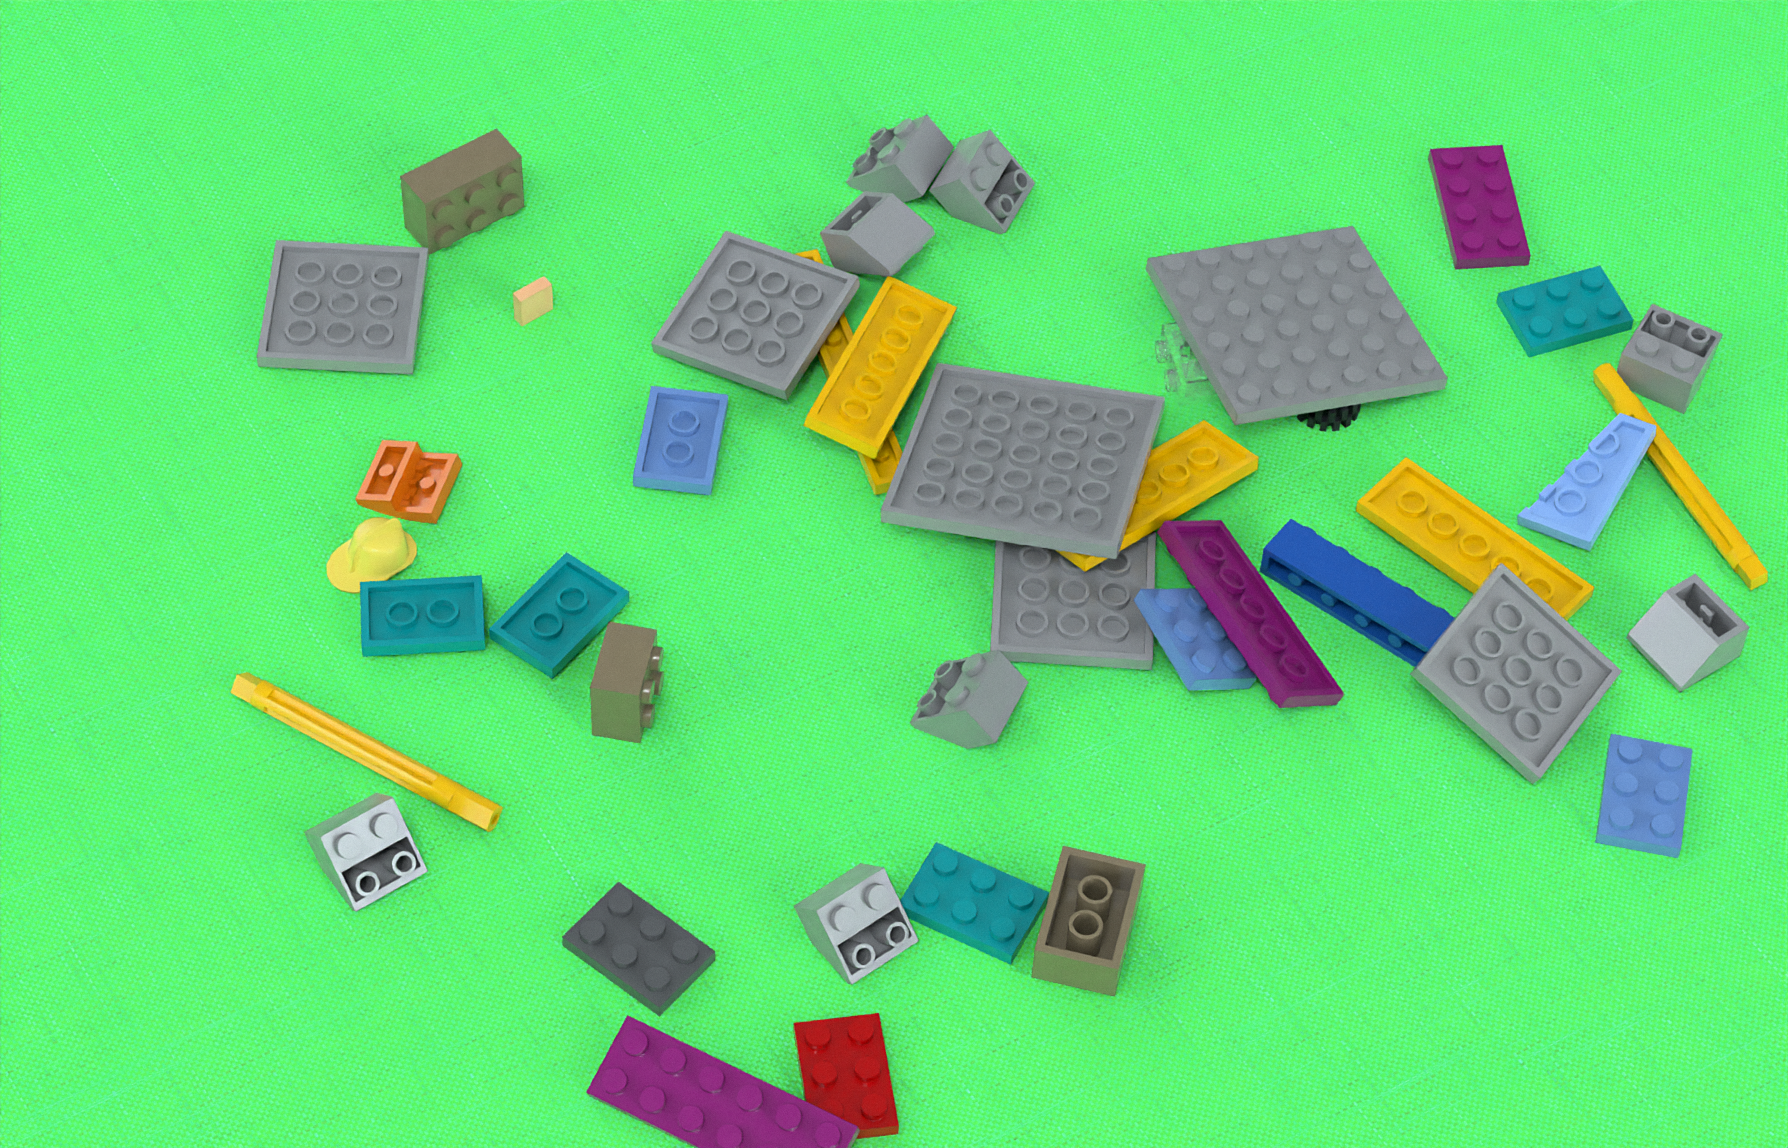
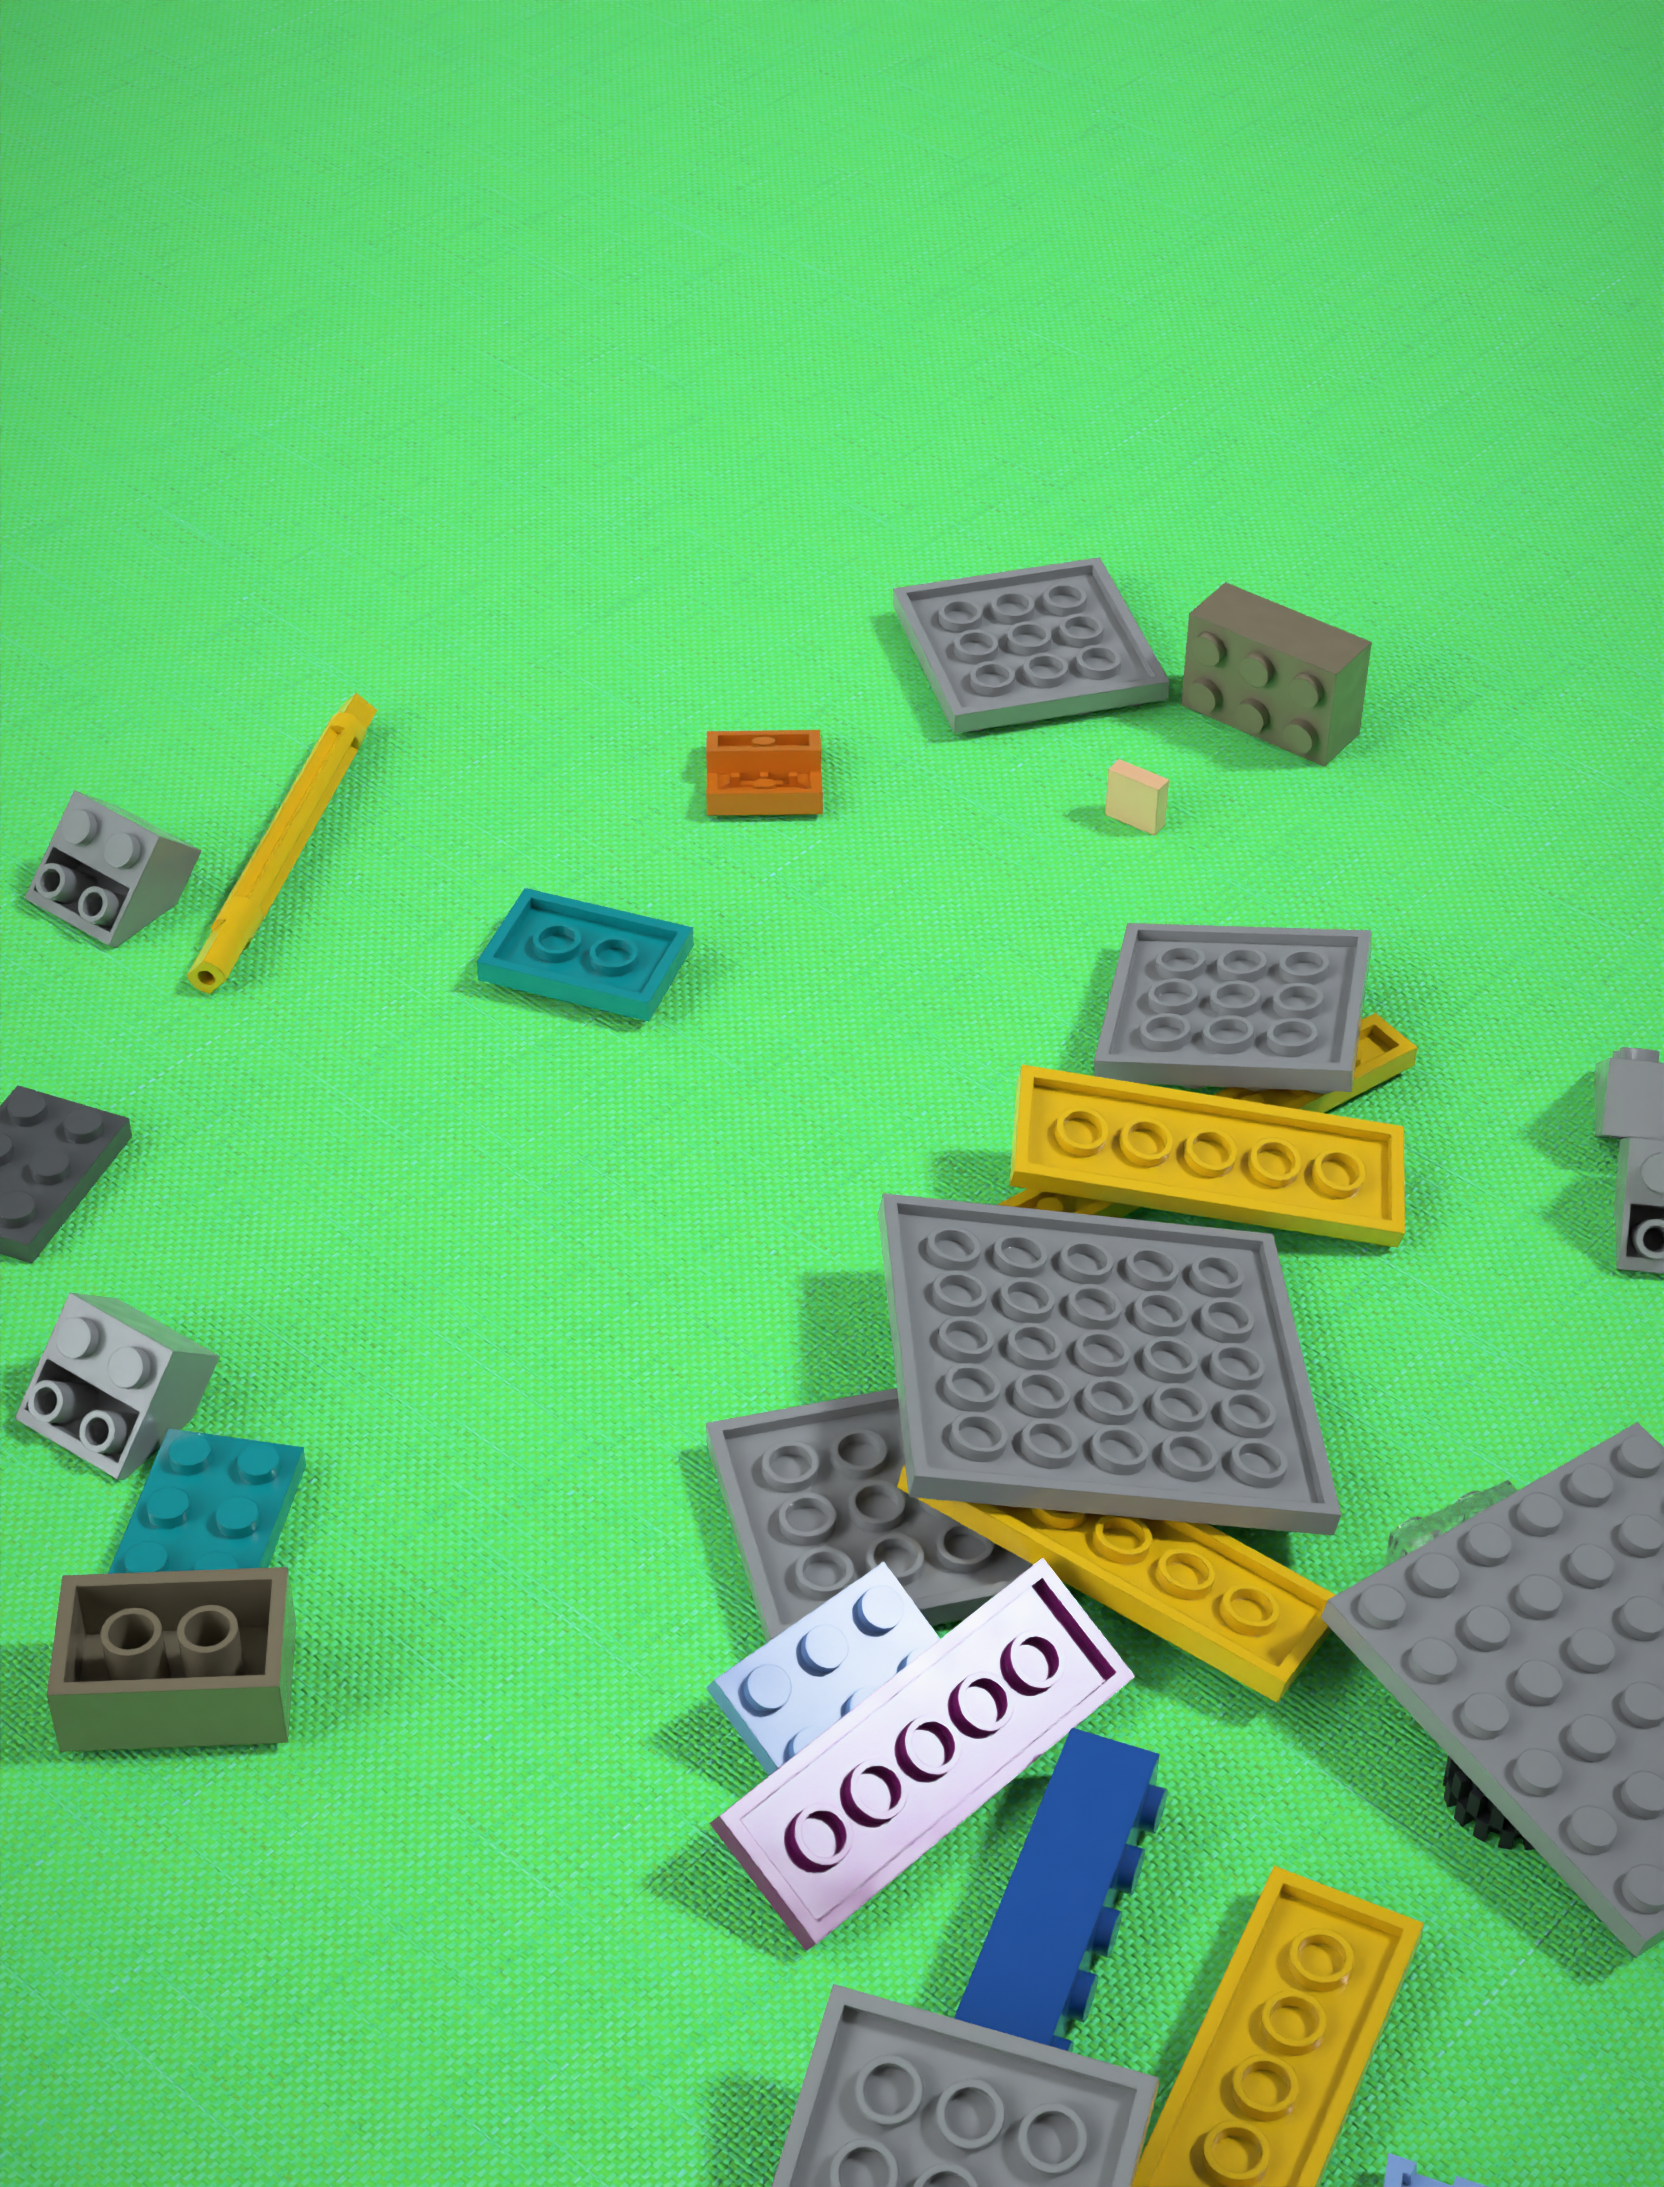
camera: 75 degrees right, 10 degrees down
light yellow piece [326,517,417,594] -> none
teal plate [360,575,485,657] -> none
dark tan brick [590,622,664,743] -> none
medium blue plate [633,386,728,495] -> none
light grey slope [820,191,935,277] -> none
light grey slope [910,650,1028,749] -> none

